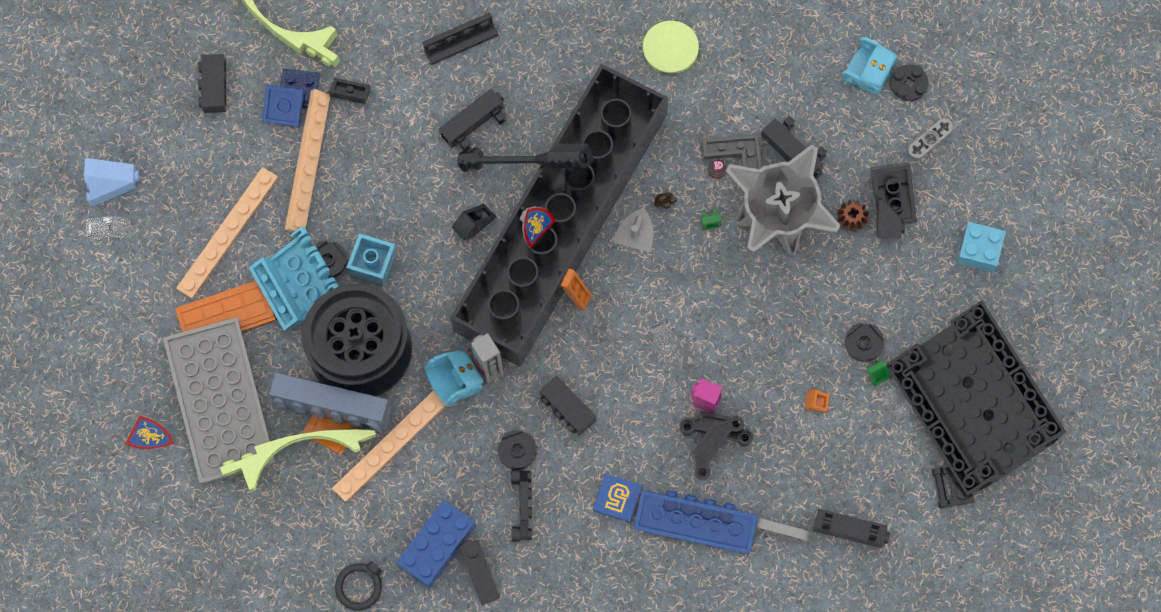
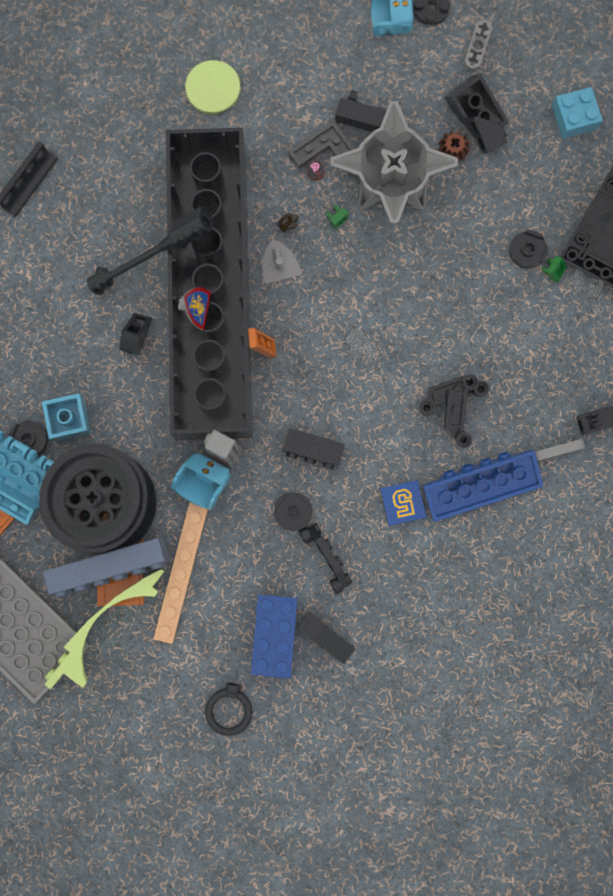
camera: 30 degrees left, 10 degrees up
black brick [439,89,506,151] -> none
dark pink brick [691,378,723,414] -> none
orange slope [805,389,830,413] -> none

